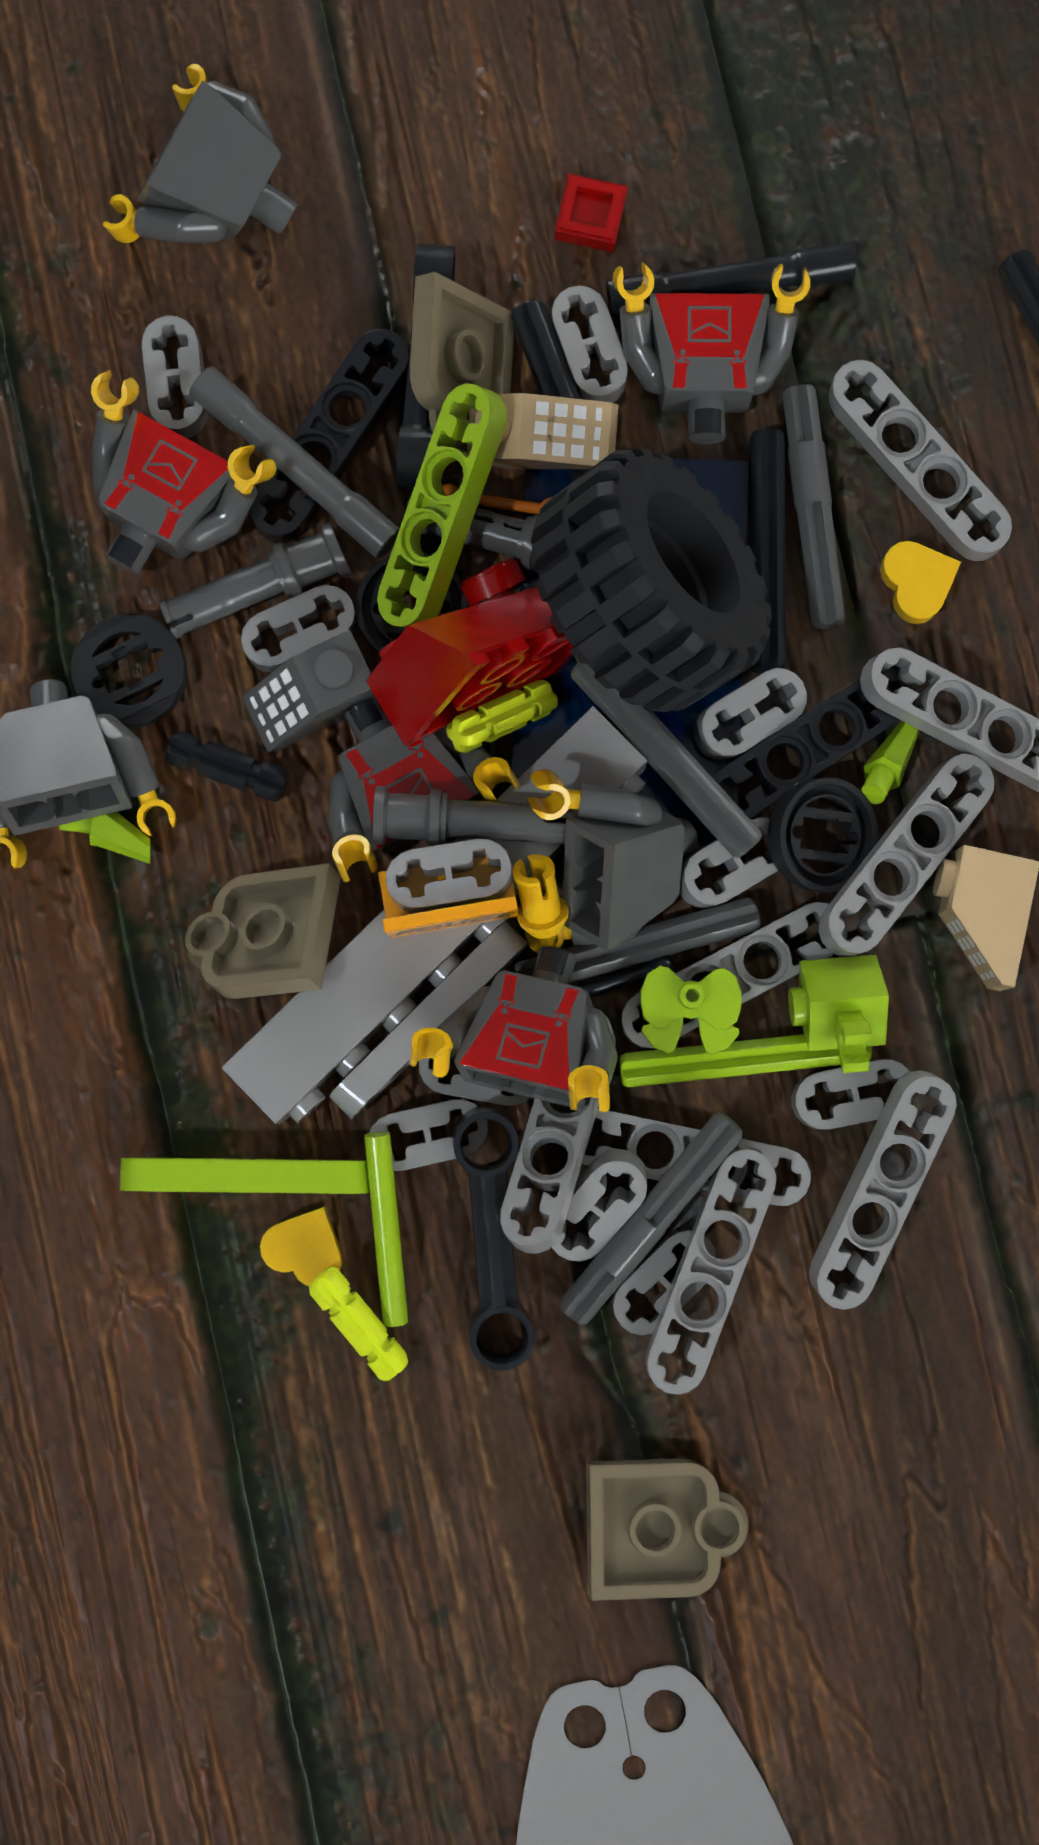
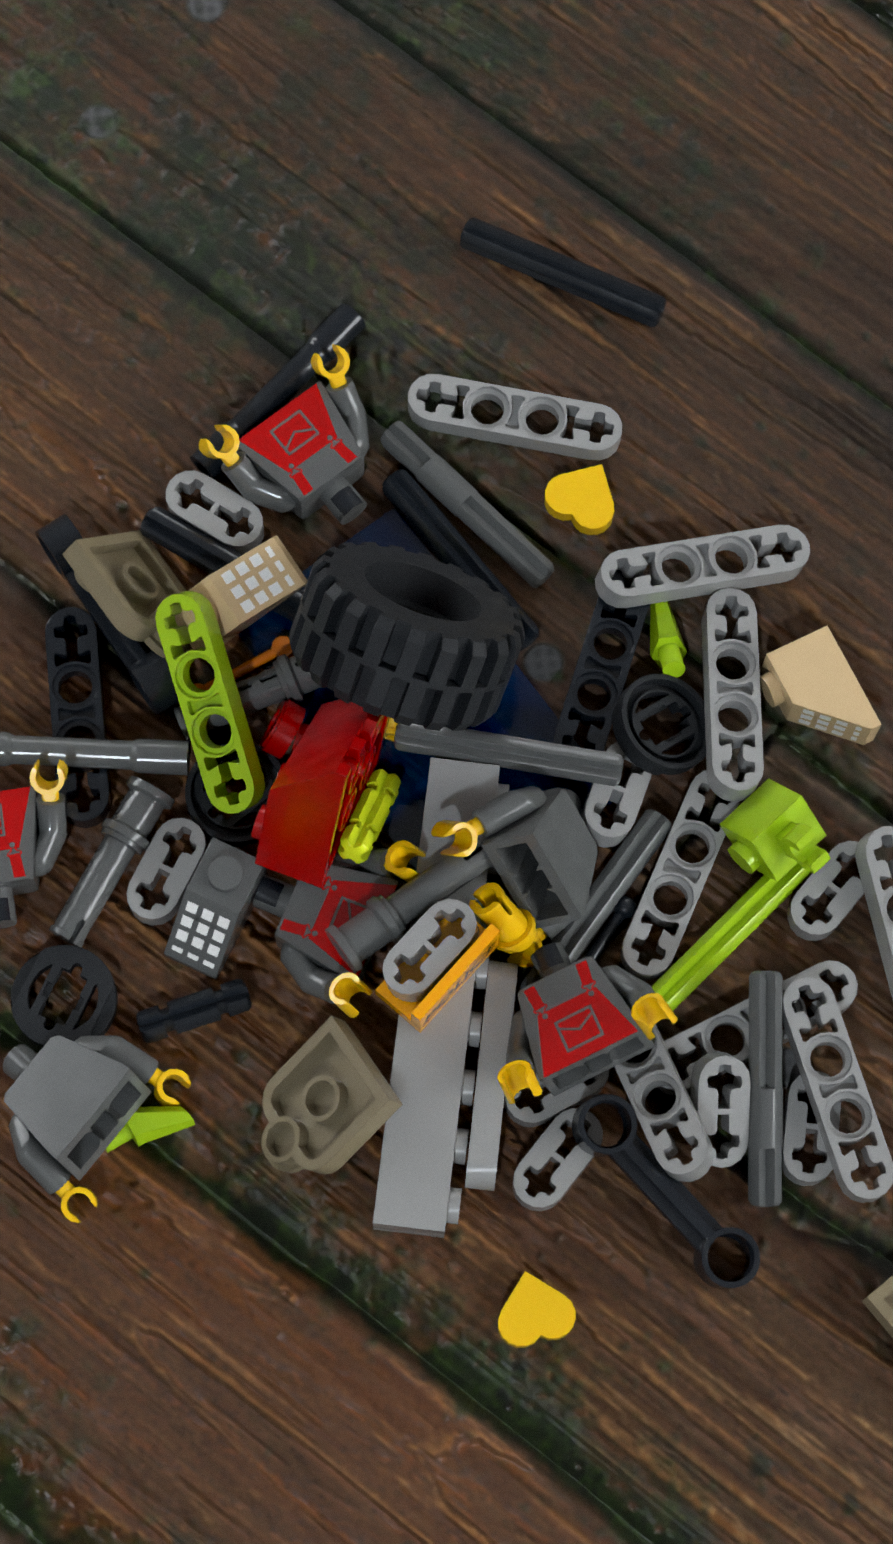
camera: 40 degrees left, 10 degrees down
lime beam [120,1157,370,1194] -> none
neon yellow axle [309,1266,408,1381] -> none
lime bar [364,1131,408,1327] -> none
red tile [554,173,628,253] -> none
lime piece [640,966,742,1055] -> none
light grey beam [693,668,807,761] -> none

